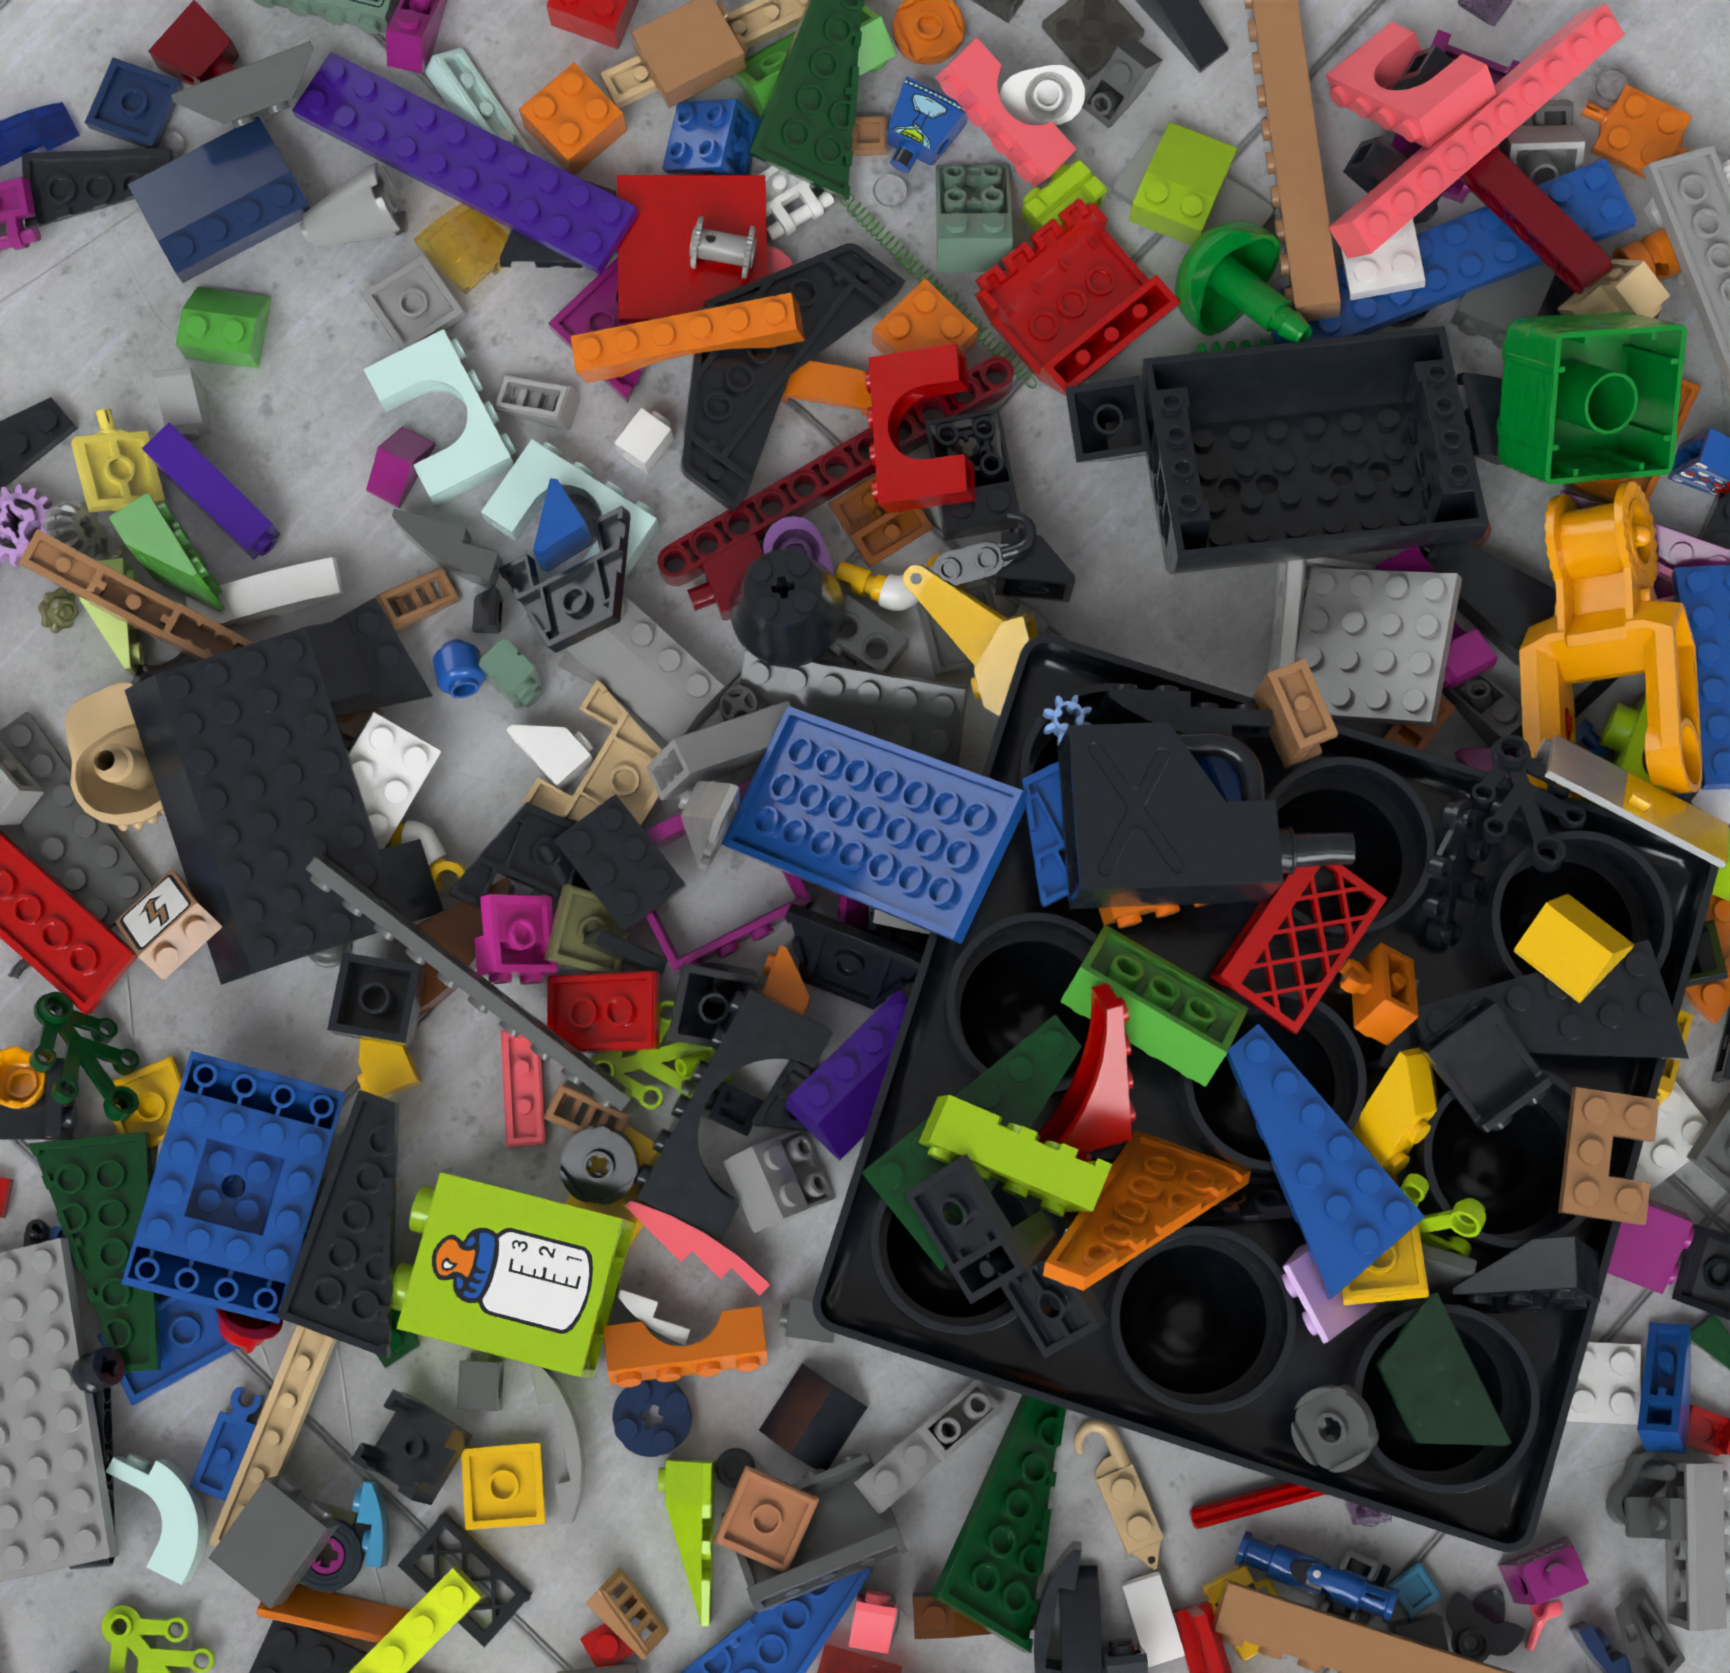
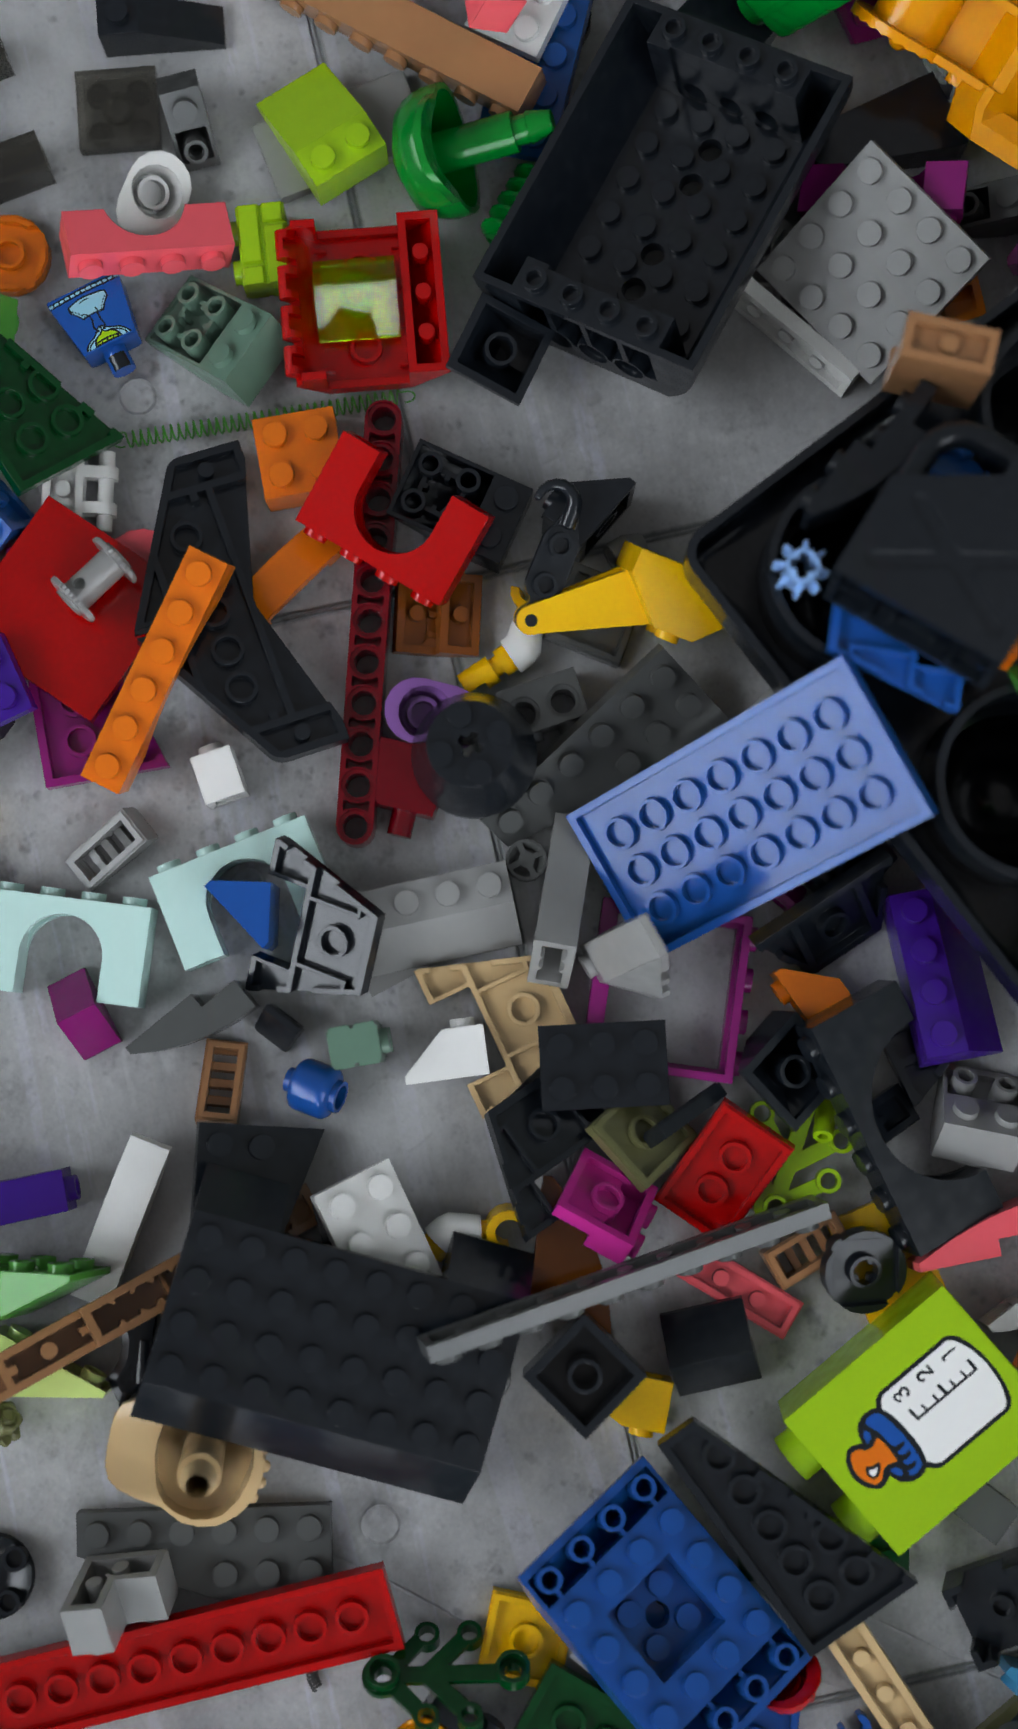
camera: 55 degrees left, 5 degrees up
panel [115,869,222,981] -> none
medium nougat tile [851,116,887,156] -> none
none -> clear neon green slope [312,255,401,343]
none -> black slope [659,1295,762,1397]

